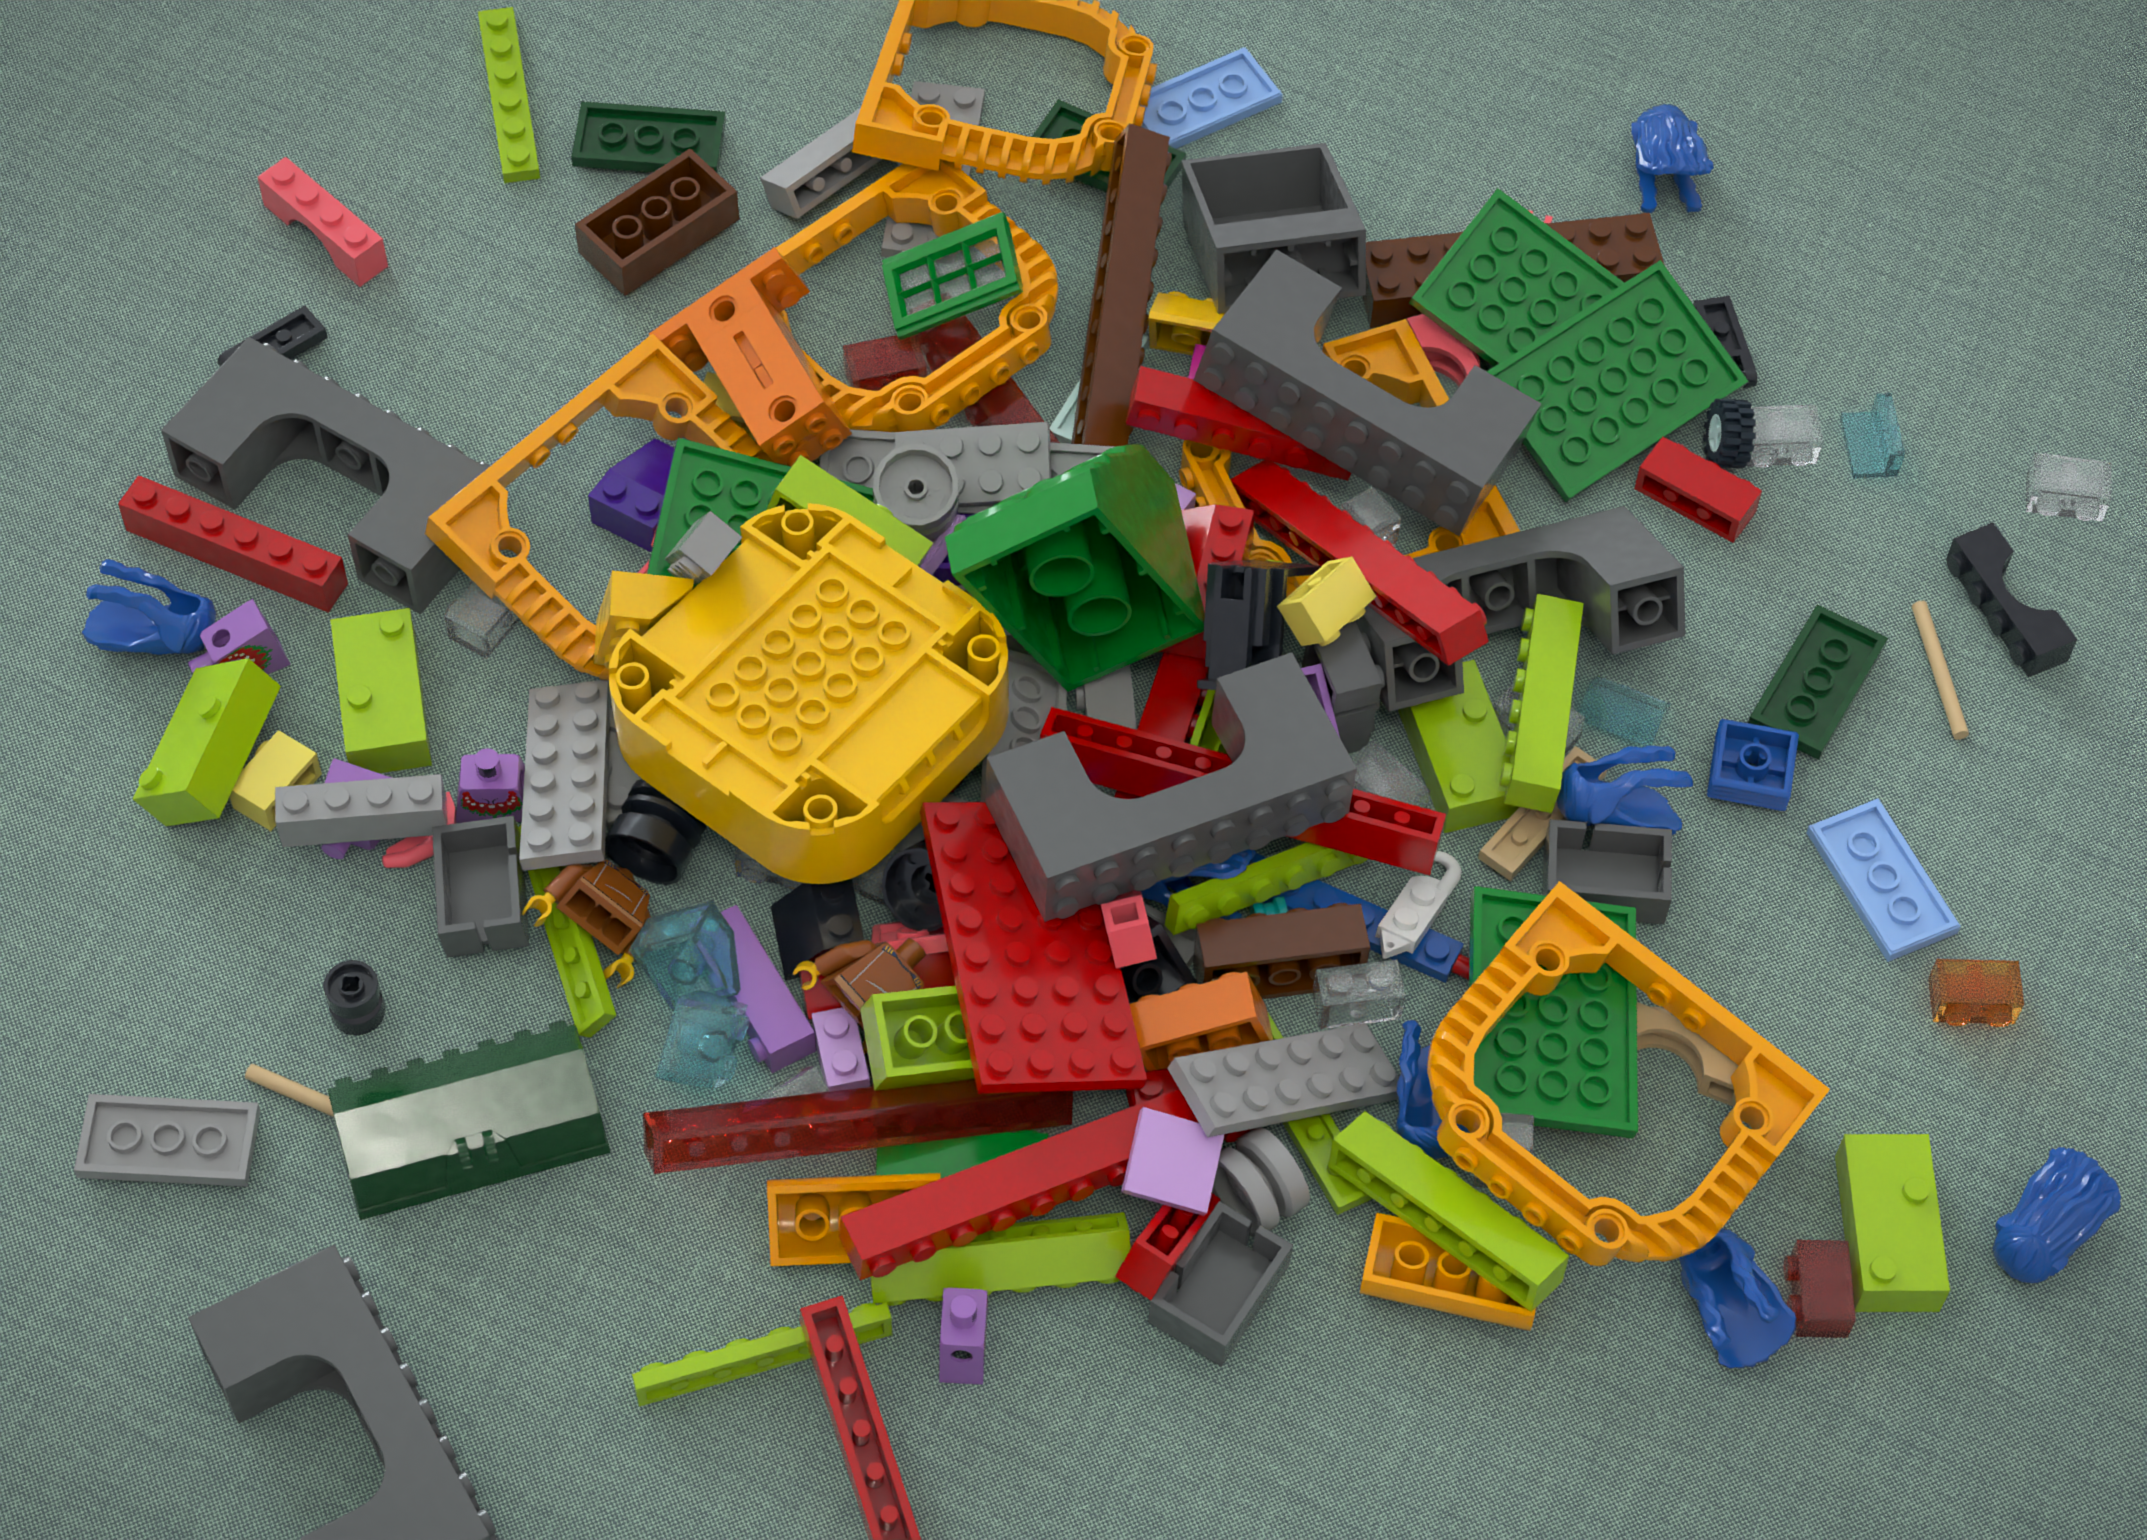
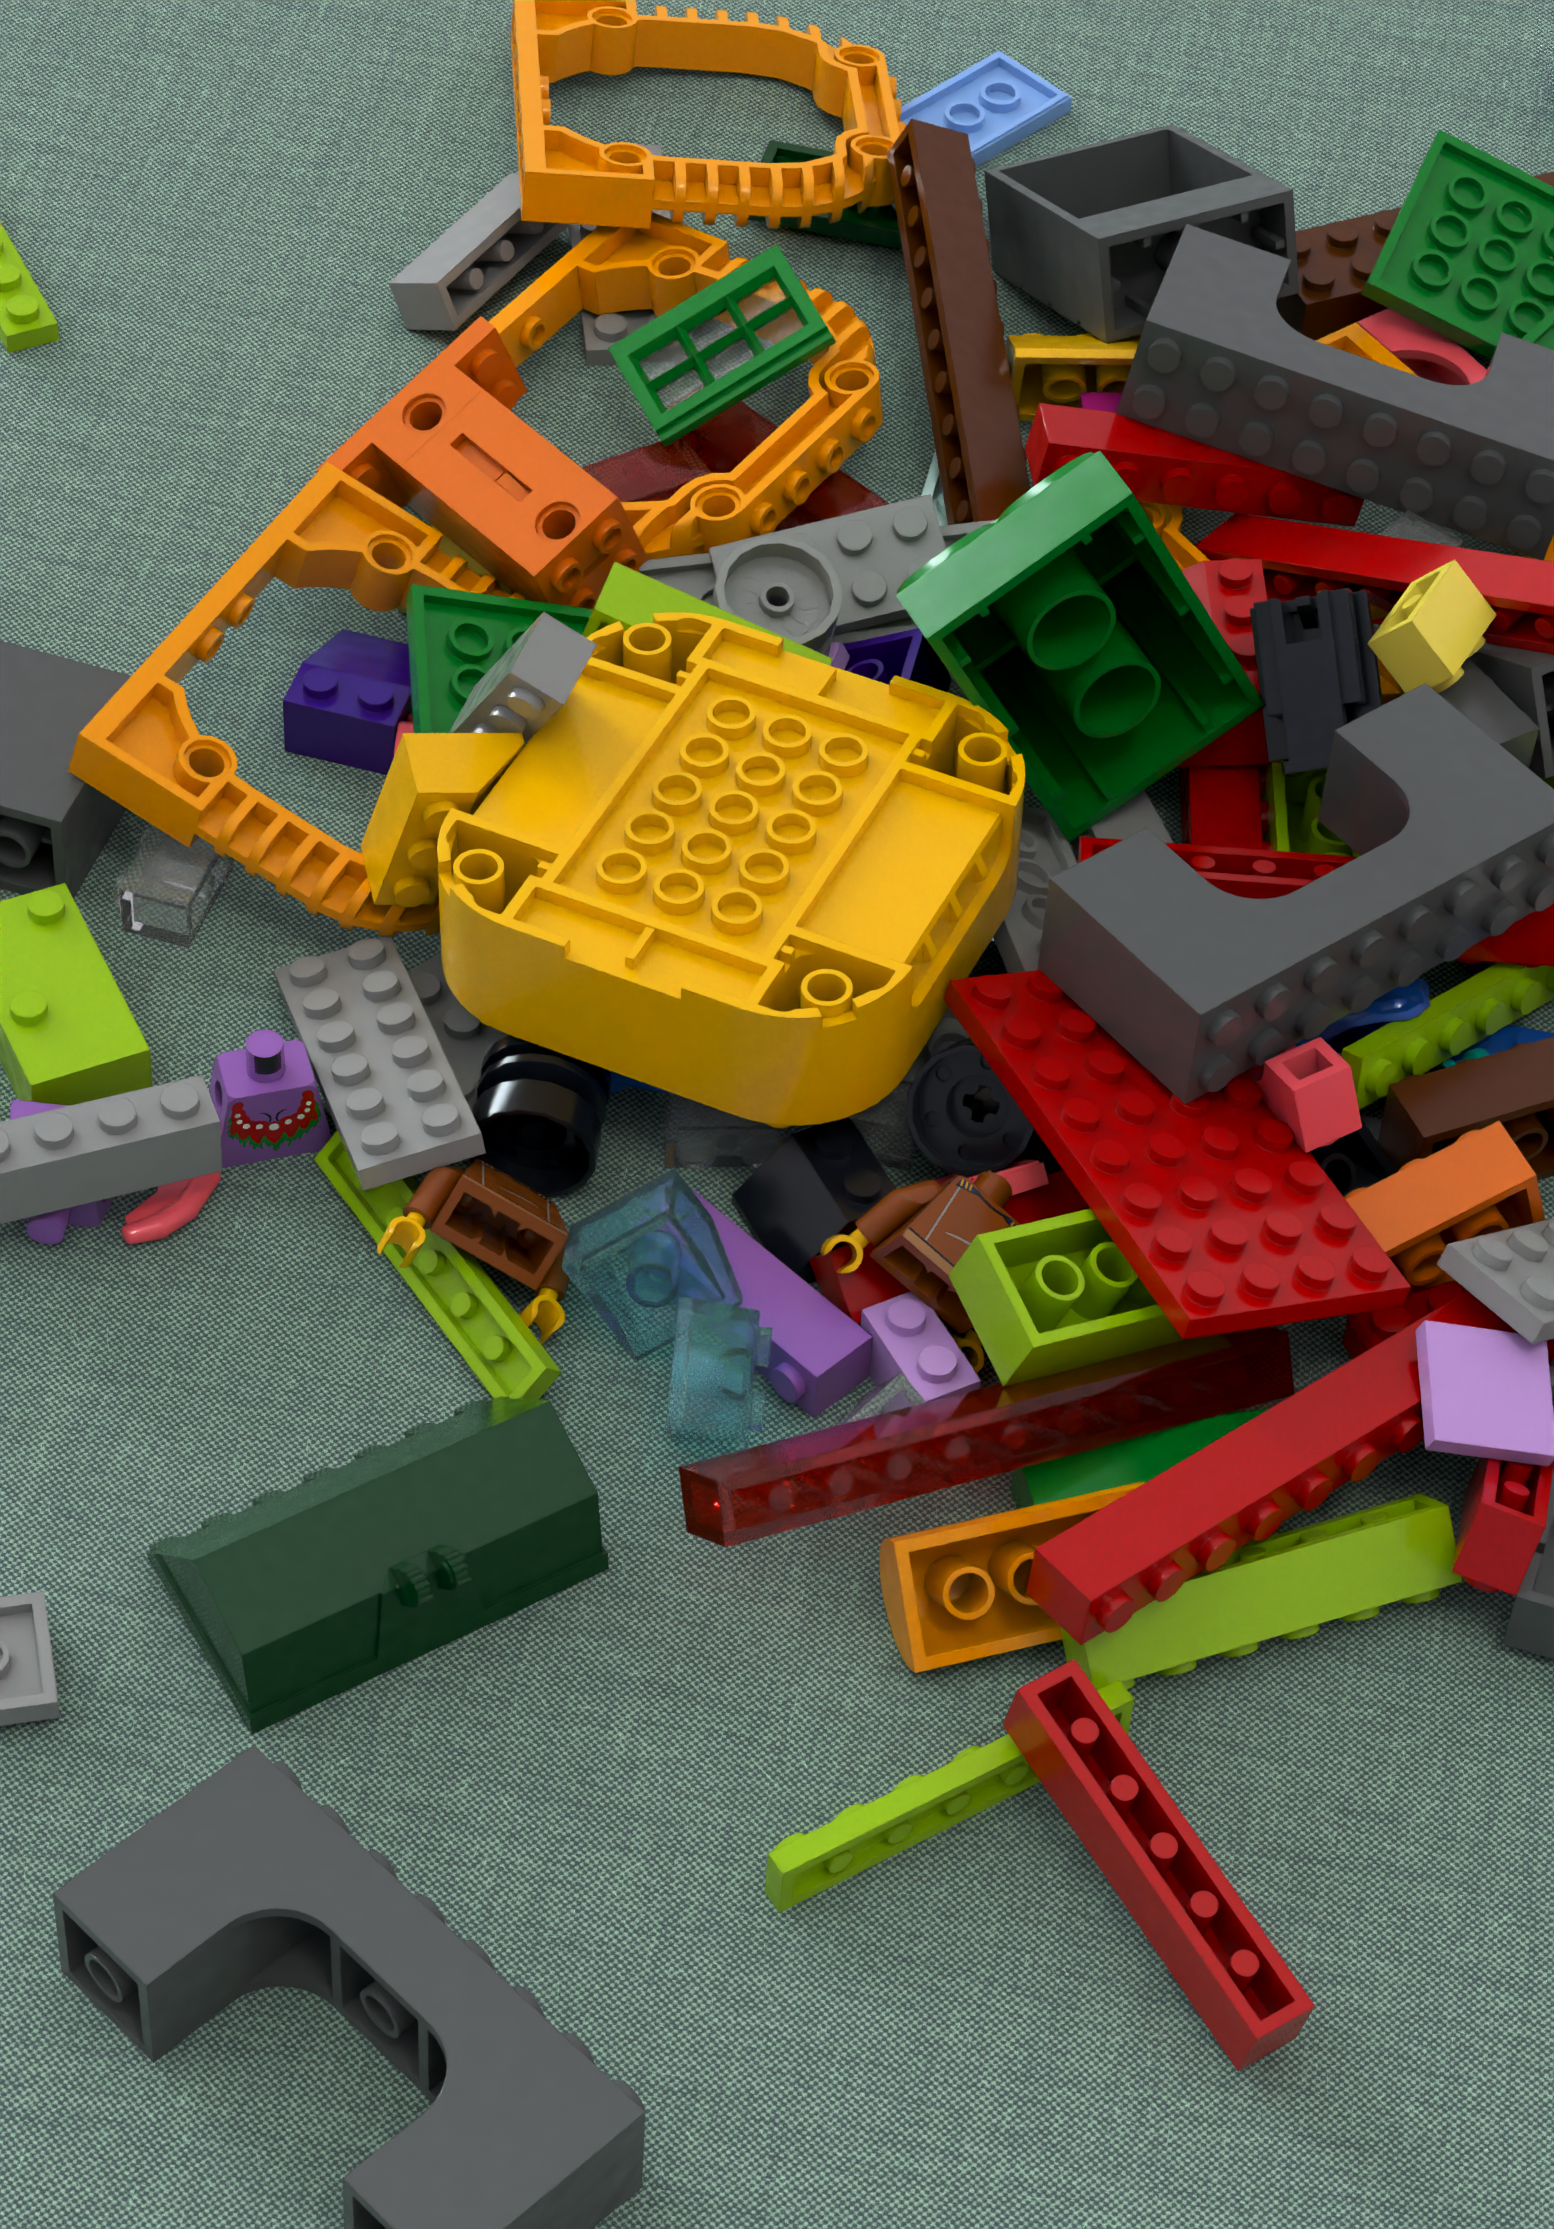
camera: 15 degrees left, 10 degrees down
tan bar [245,1063,334,1117] -> none
black wheel [323,960,386,1036] -> none
dark grey piece [432,816,529,958] -> none
dark green plate [571,101,726,173] -> none
reddish brown brick [575,149,740,296] -> none
medium lavender torso [939,1288,988,1385] -> none

